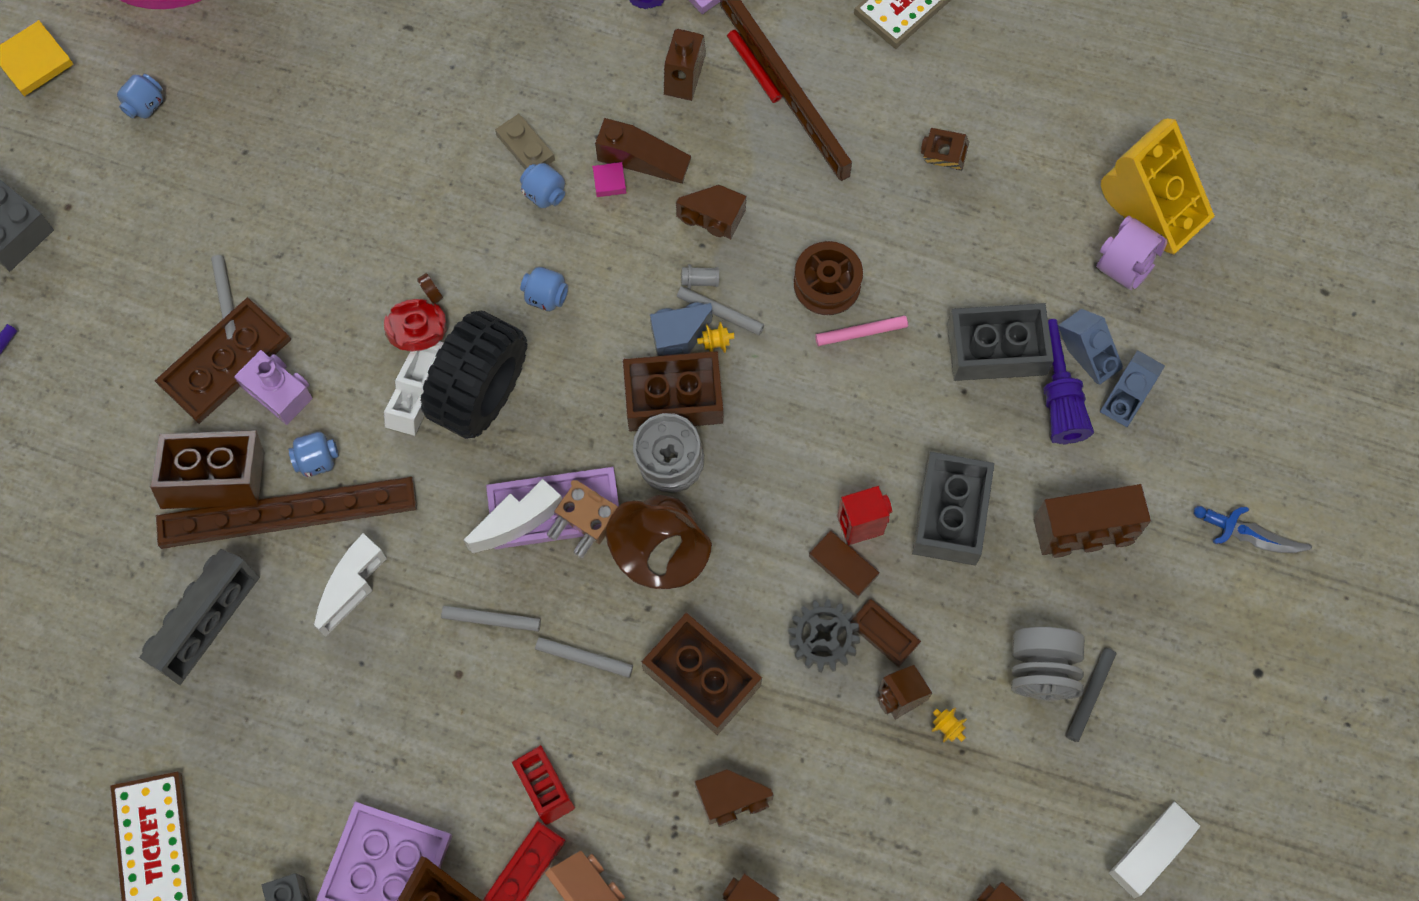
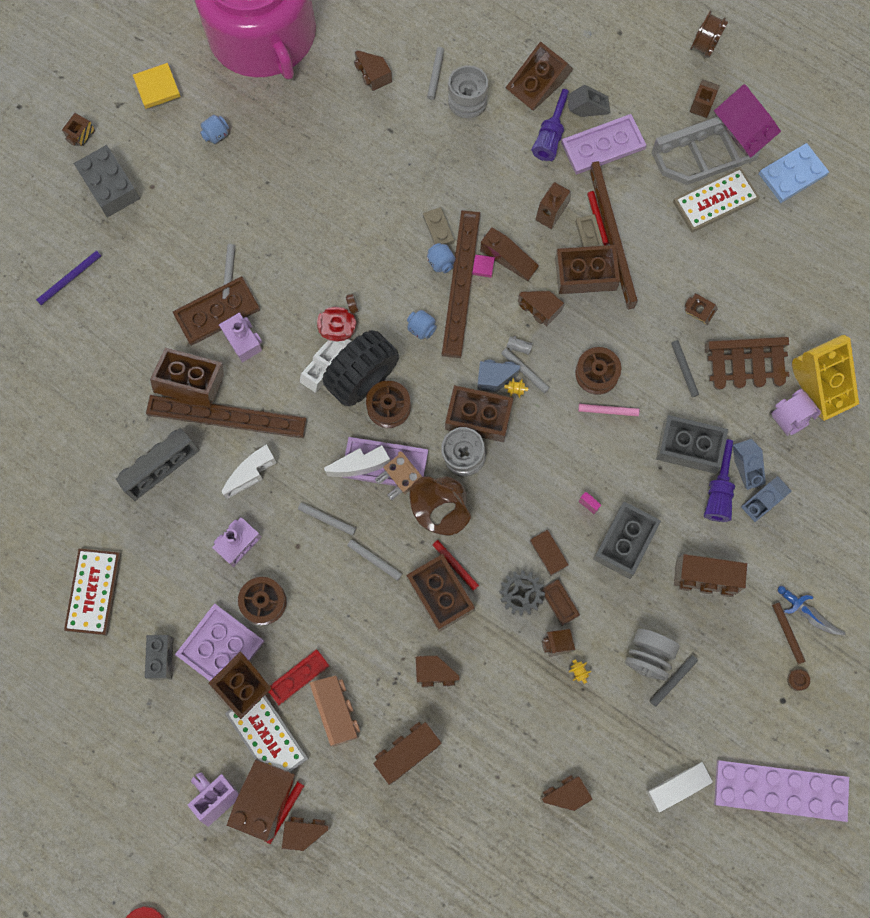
camera: 20 degrees right, 5 degrees up
medium blue head [288,432,339,477] -> none
red slope [512,745,575,825] -> none
red brick [837,486,892,546] -> none
none -> lavender brick [212,518,262,567]
none -> reddish brown wheel [238,577,287,625]
none -> reddish brown wheel [366,381,411,428]
none -> red bar [432,540,479,591]
none -> reddish brown tile [442,210,480,358]
none -> reddish brown brick [555,245,620,294]
none -> dark tan plate [575,214,604,247]
none -> dark pink tile [579,492,601,514]
none -> dark grey piece [671,340,699,398]
none -> reddish brown fence [705,337,790,390]
none -> lavender plate [714,760,849,822]
none -> reddish brown piece [772,602,806,665]
none -> reddish brown tile [787,669,810,691]

